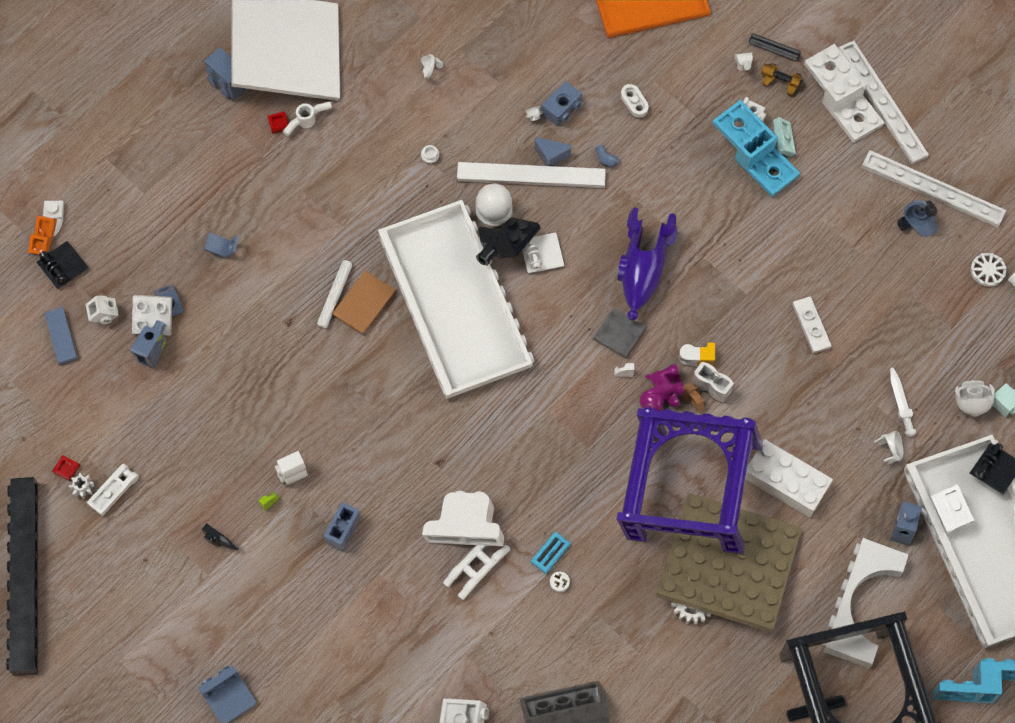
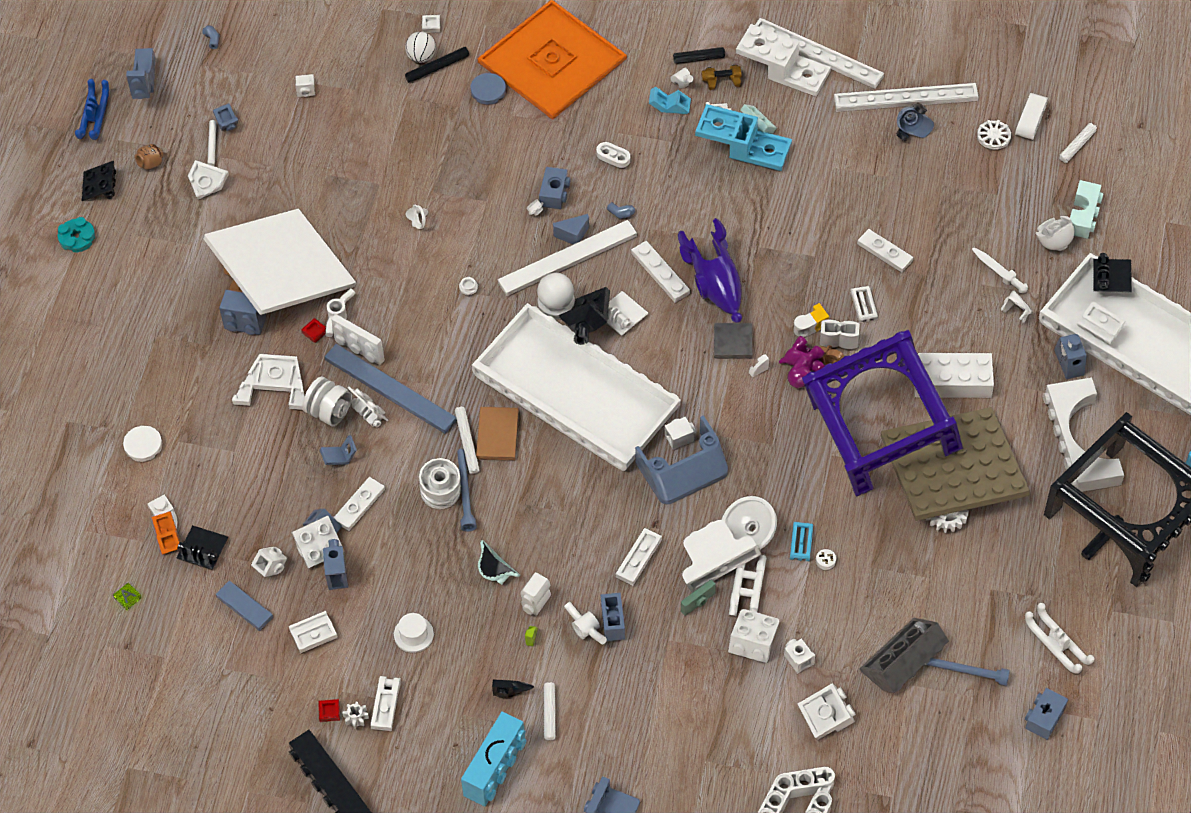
camera: 30 degrees left, 10 degrees down
none -> white tile [123,426,163,462]
none -> white wing [232,354,305,410]
none -> white plate [289,611,337,653]
none -> white wheel [302,376,352,427]
none -> sand blue tile [324,344,457,434]
none -> white plate [331,314,385,365]
none -> white plate [334,477,385,531]
none -> white hinge [348,387,388,428]
none -> white piece [394,613,434,653]
none -> white wheel [419,458,461,509]
none -> sand blue piece [457,449,477,532]
none -> medium azure brick [461,712,527,807]
none -> hat [478,540,520,585]
none -> white axle [544,682,555,740]
none -> white piece [564,602,607,644]
none -> white plate [616,528,662,586]
none -> white plate [631,241,690,303]
none -> sand blue windscreen [635,415,728,504]
none -> medium azure slope [649,87,691,114]
none -> white brick [665,417,696,450]
none -> sand green plate [681,580,716,616]
none -> white dish [722,496,777,550]
none -> white bracket [728,609,779,663]
none -> white brick [784,639,815,674]
none -> white tile [850,286,878,323]

